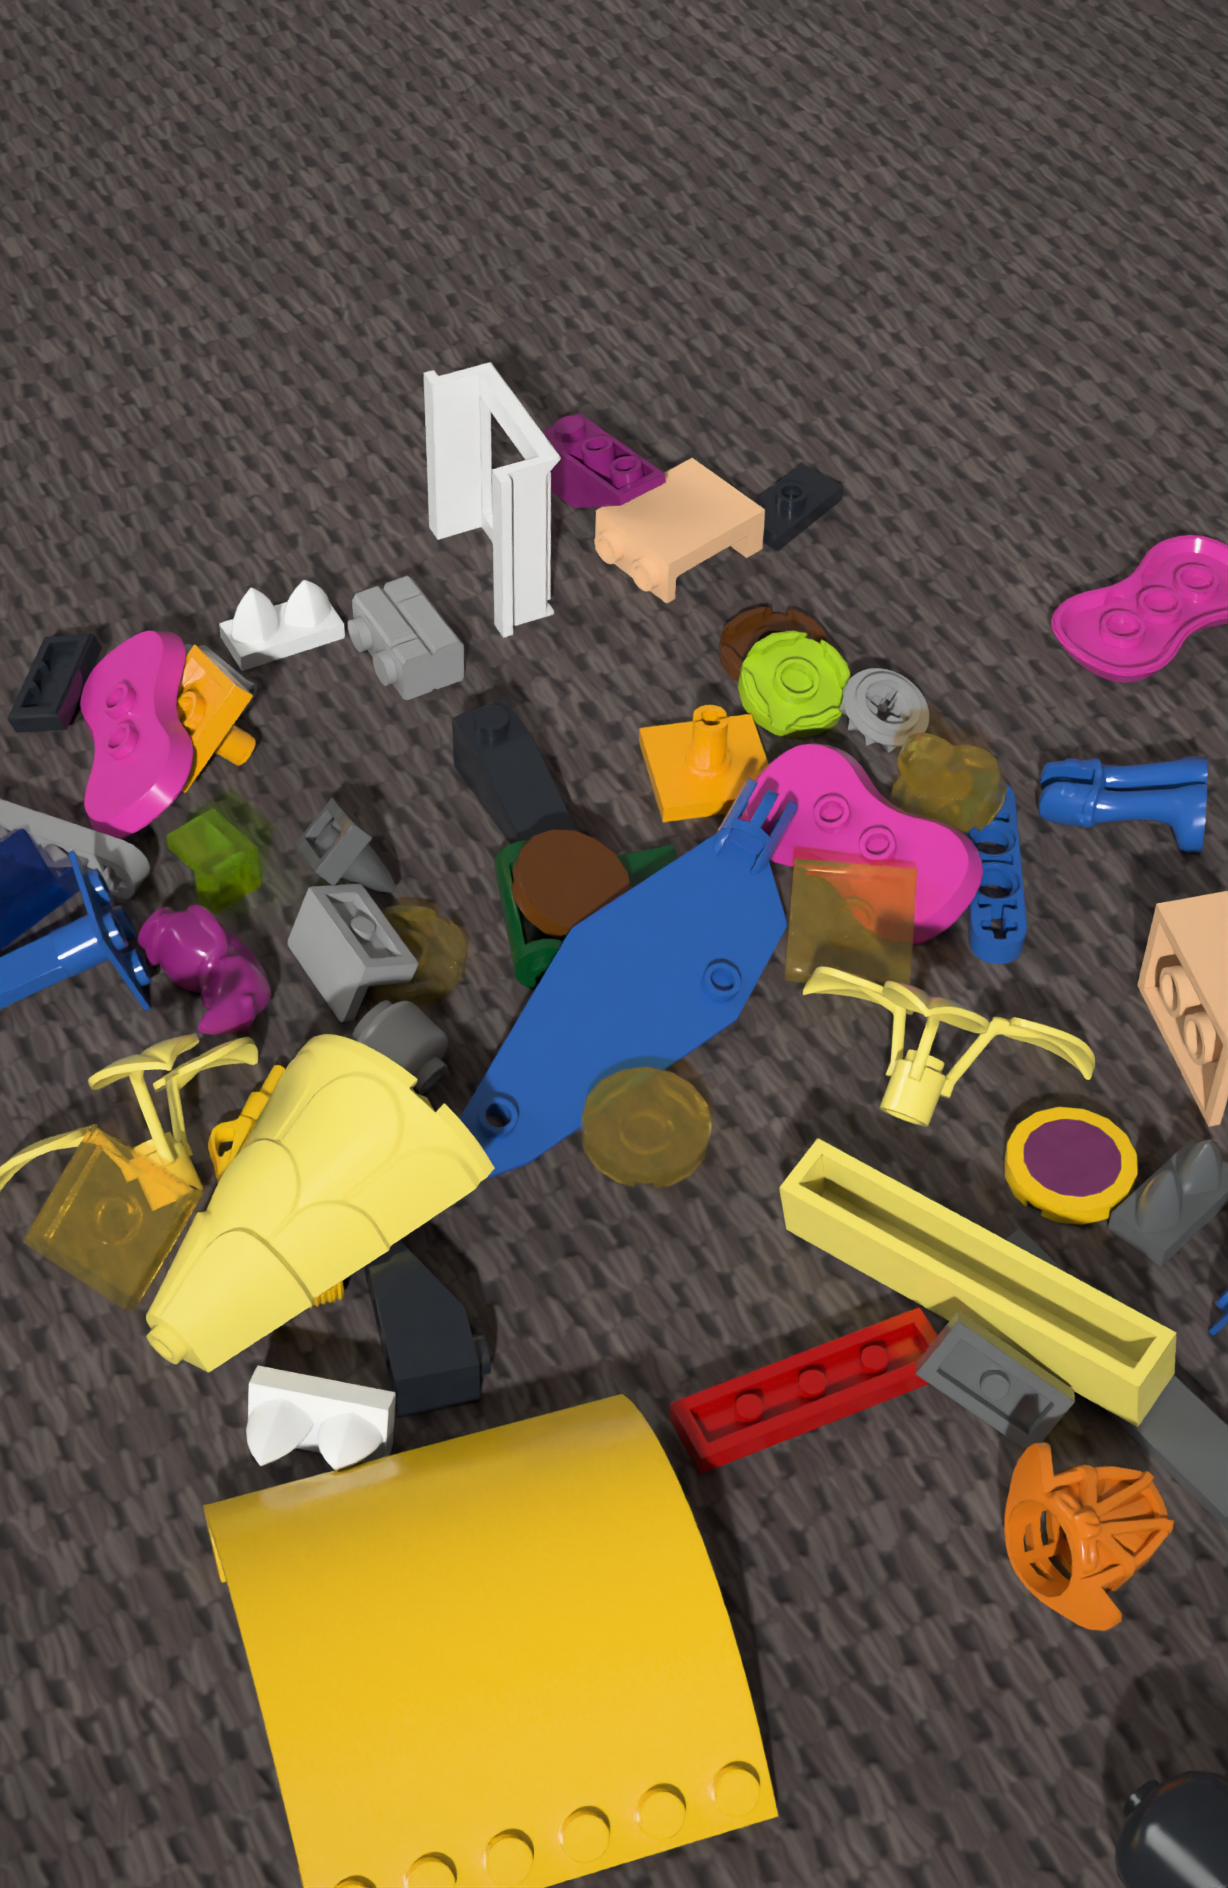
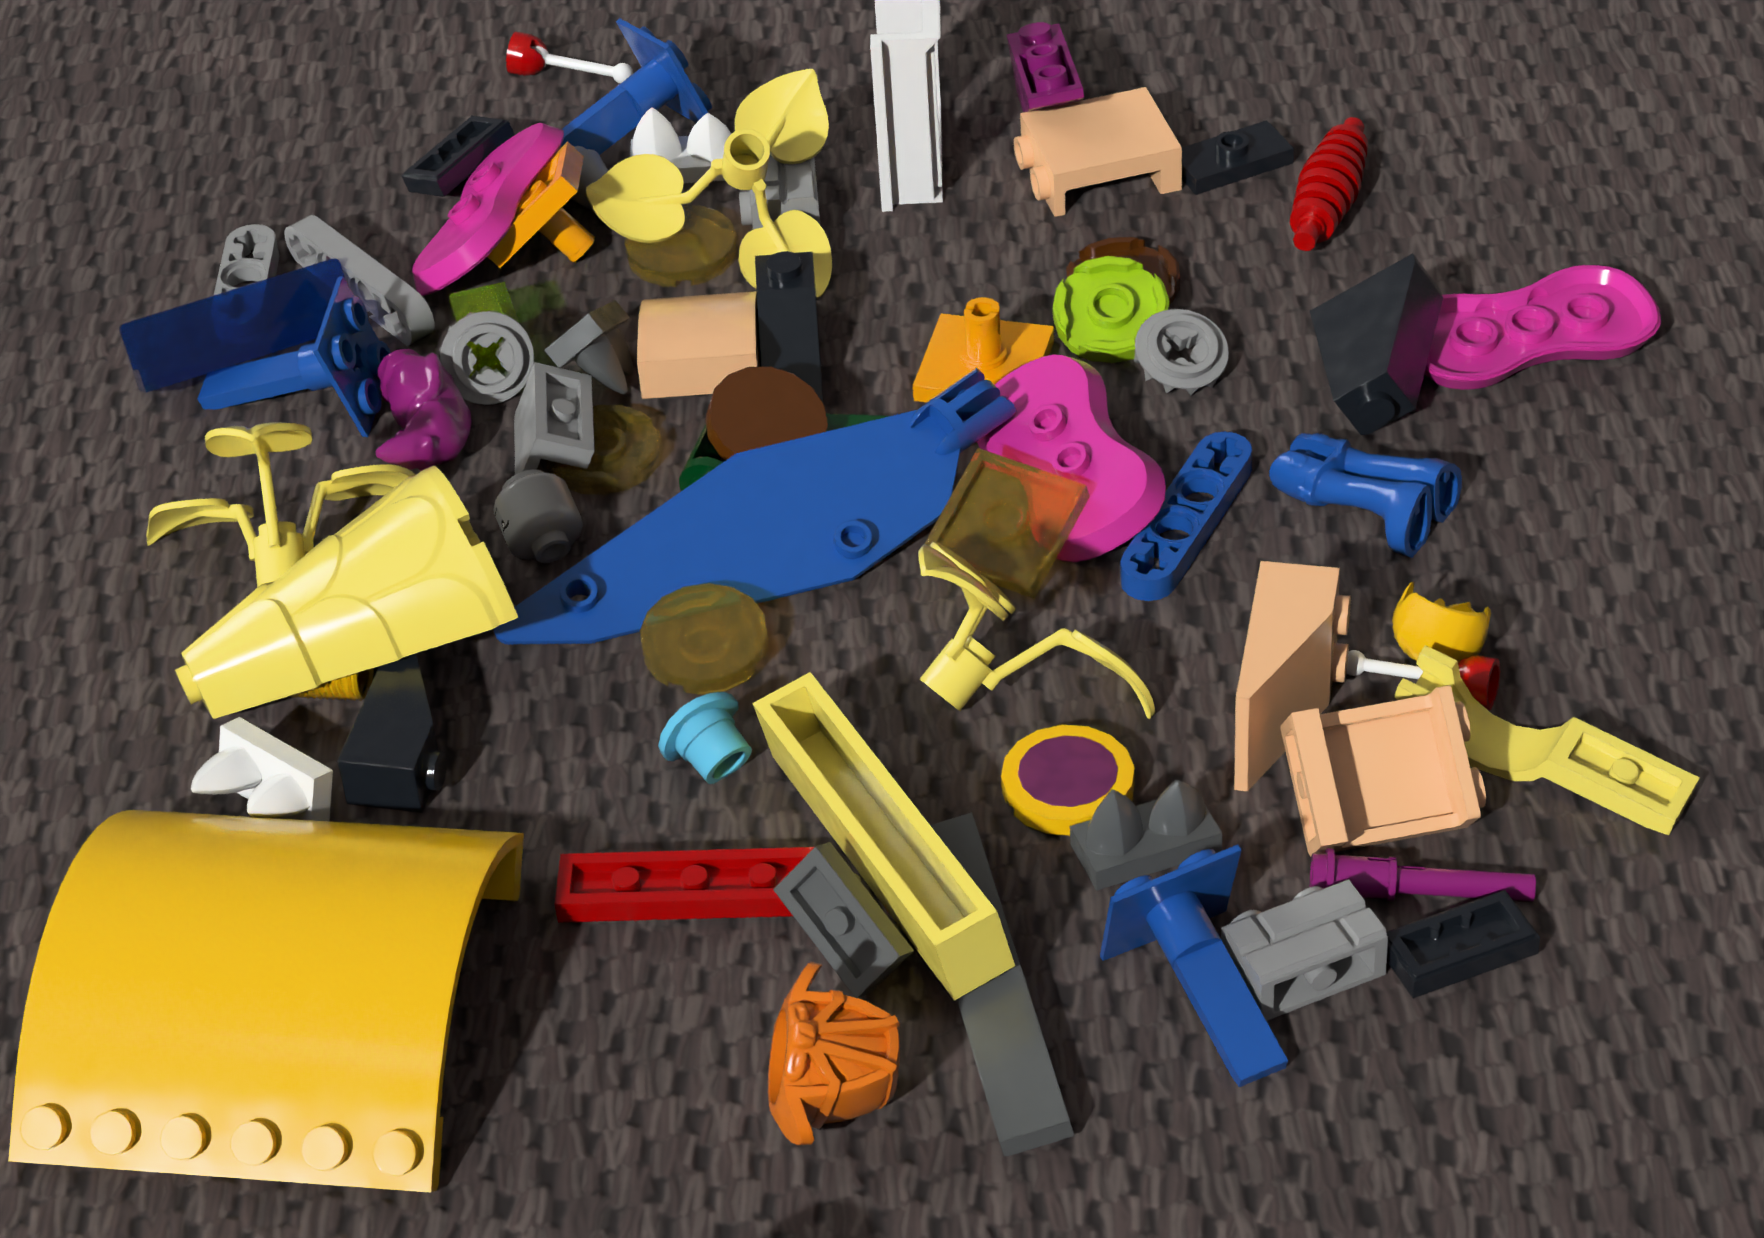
camera: 30 degrees right, 5 degrees down
clear yellow tile [22,1124,204,1311] -> none
clear yellow tile [889,733,1007,833] -> none
none -> light grey gear [439,310,534,405]
none -> hinge [506,31,633,83]
none -> blue piece [559,18,712,155]
none -> light yellow plant [586,69,832,299]
none -> clear yellow tile [624,205,737,287]
none -> light nougat slope [637,291,760,399]
none -> medium azure piece [658,692,752,784]
none -> red piece [1290,117,1368,251]
none -> black slope [1310,253,1443,435]

